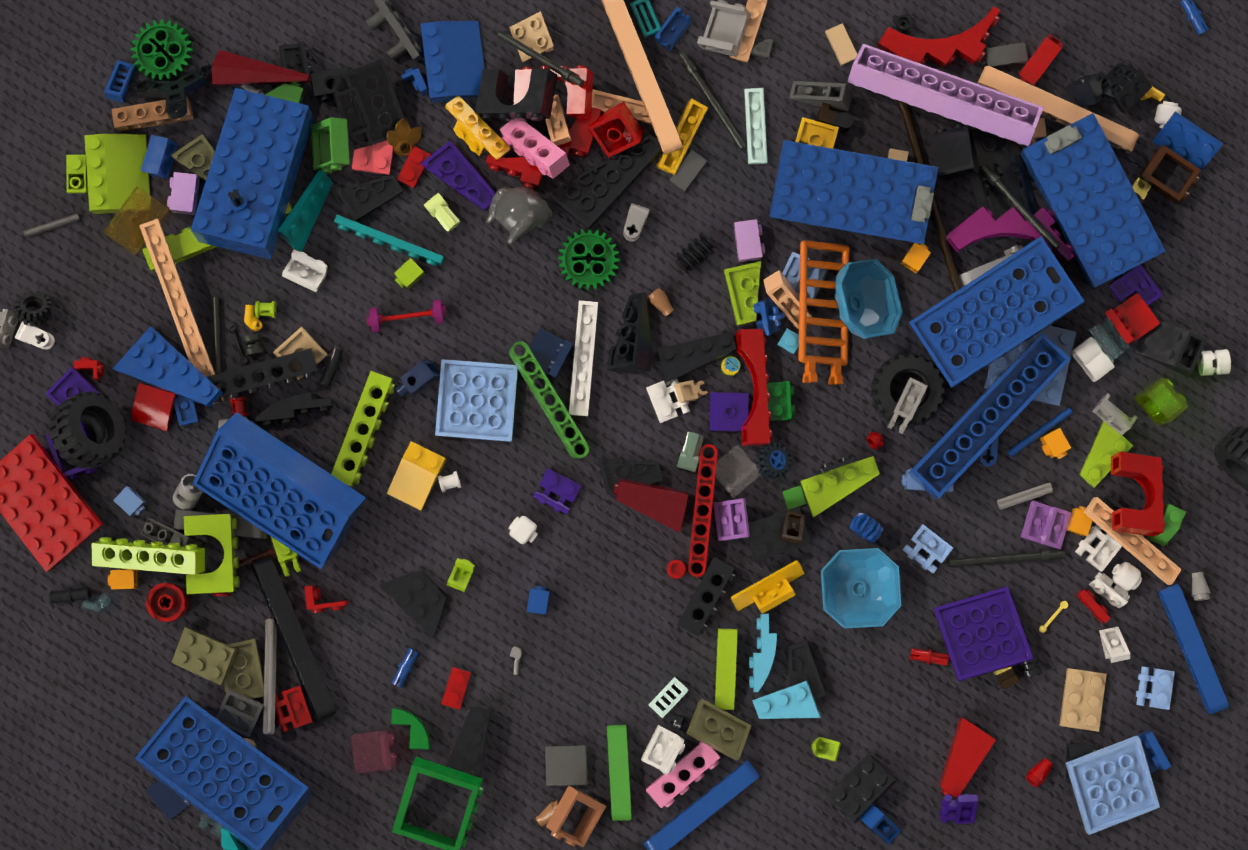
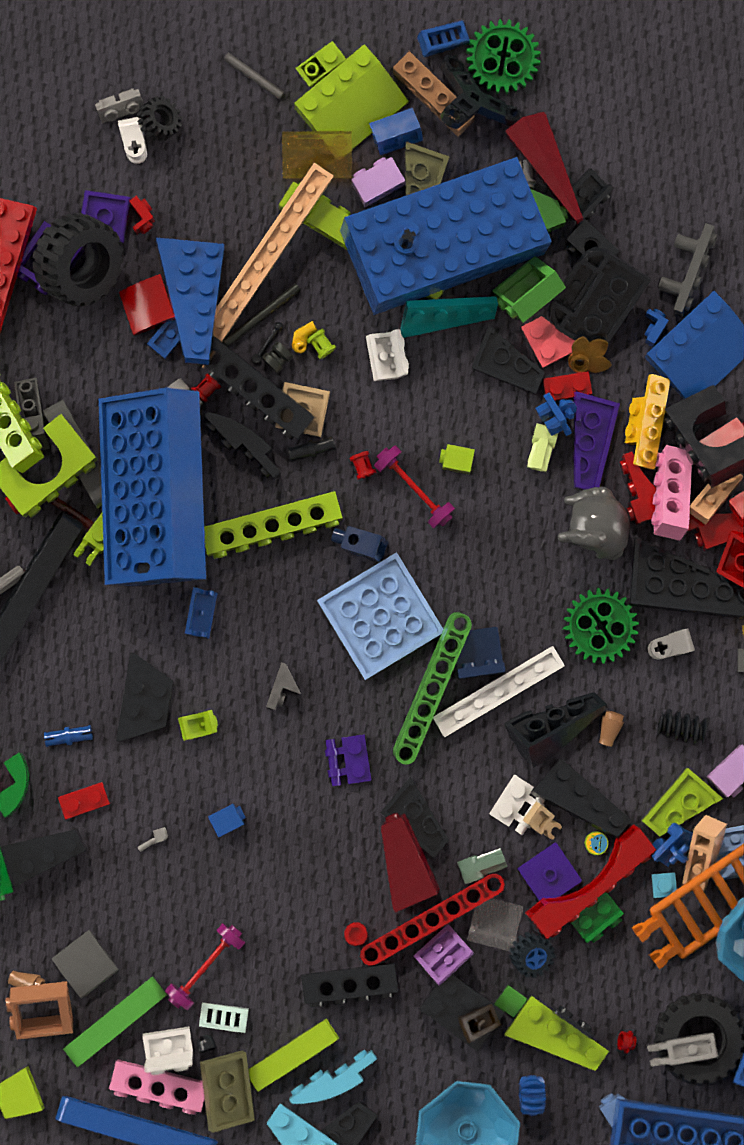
camera: 55 degrees right, 0 degrees up
medium blue brick [113,486,147,517] -> none
light grey wheel [173,474,203,510] -> none
red bracket [304,584,349,613] -> none
teal plate [334,215,445,267] -> none
yellow slope [387,441,447,510] -> none
white bush [438,471,461,493] -> none
white head [508,516,538,544] -> none
yellow bracket [731,560,804,614] -> none
none -> magenta axle [165,923,246,1010]
none -> blue hinge [185,587,217,638]
none -> flat silver slope [266,662,301,710]
none -> red bush [349,451,377,480]
none -> blue hips [535,393,577,436]

